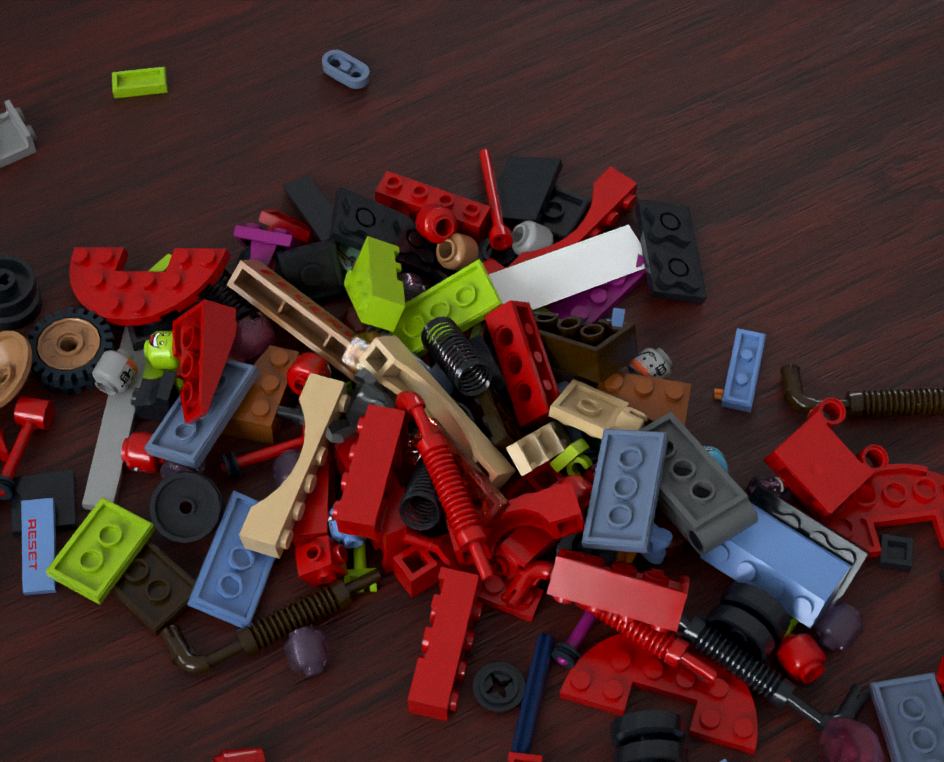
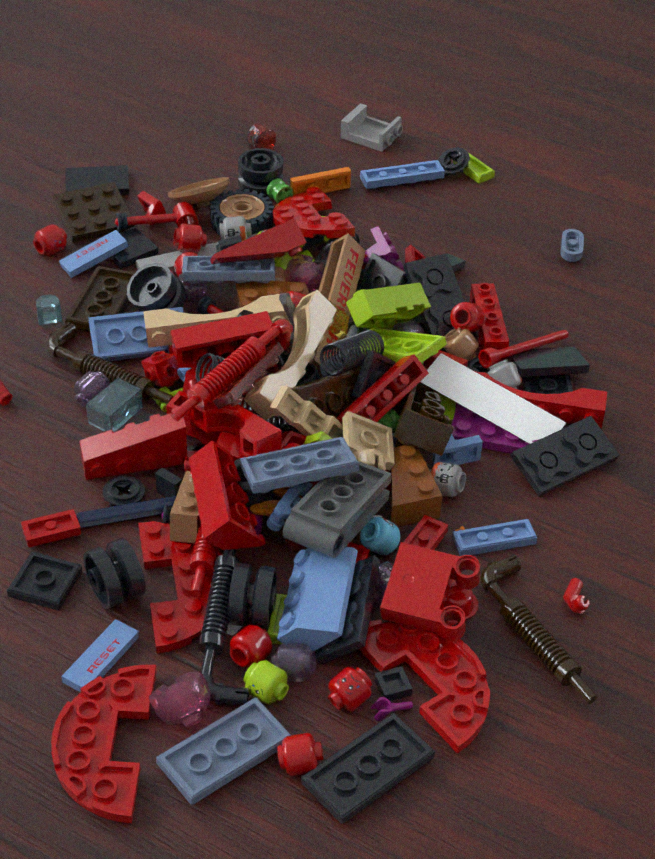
camera: 60 degrees right, 15 degrees down
lime tile [45,497,156,605] -> none
none -> clear light blue brick [36,295,62,326]
none -> clear light blue panel [86,378,142,432]
none -> black tile [155,467,182,497]
none -> medium nougat arch [170,471,200,543]
none -> red head [173,224,207,253]
none -> lime head [243,660,289,705]
none -> bright green wheel [267,178,293,203]
none -> orange tile [290,167,351,195]
none -> red head [328,667,373,712]
none -> medium blue plate [360,160,445,189]
none -> magenta hand [370,697,413,721]
none -> red plate [403,515,448,550]
none -> black gear [438,147,470,176]
none -> red arm [563,578,589,614]

